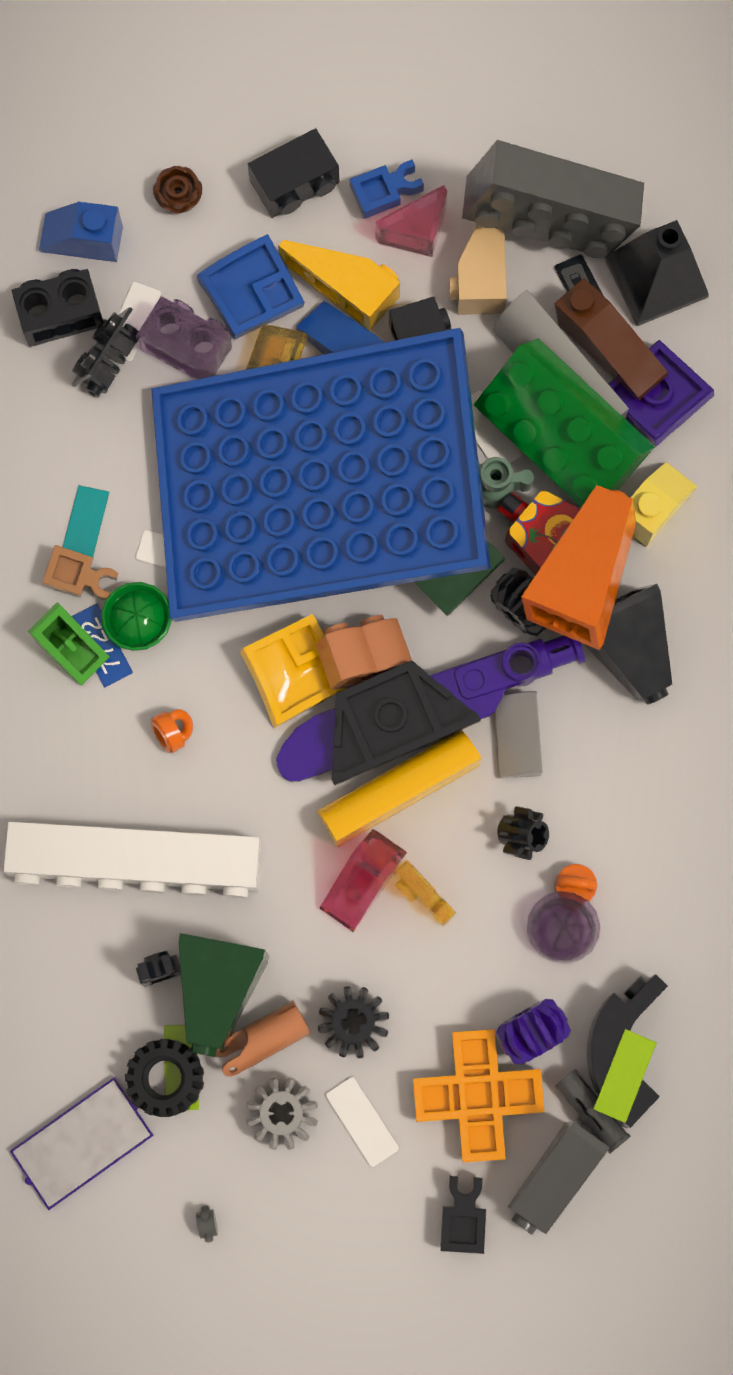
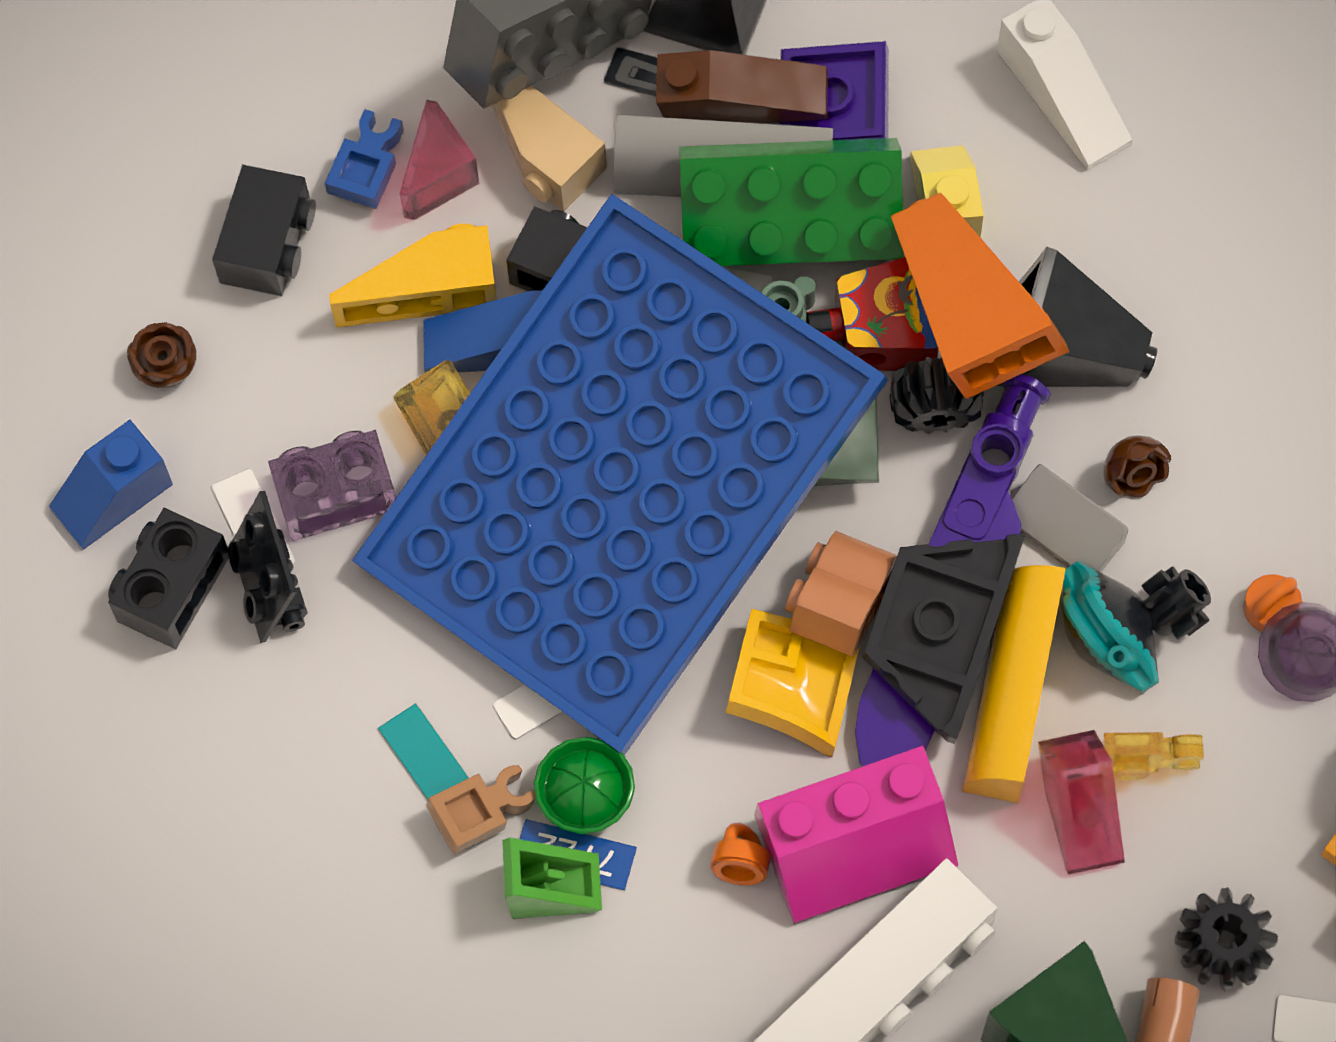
camera: 45 degrees left, 10 degrees down
blue plate [197,234,305,340] -> none
none -> dark pink slope [754,746,958,924]
none -> teal hat [1062,561,1159,693]
none -> reddish brown plate [1104,435,1171,498]

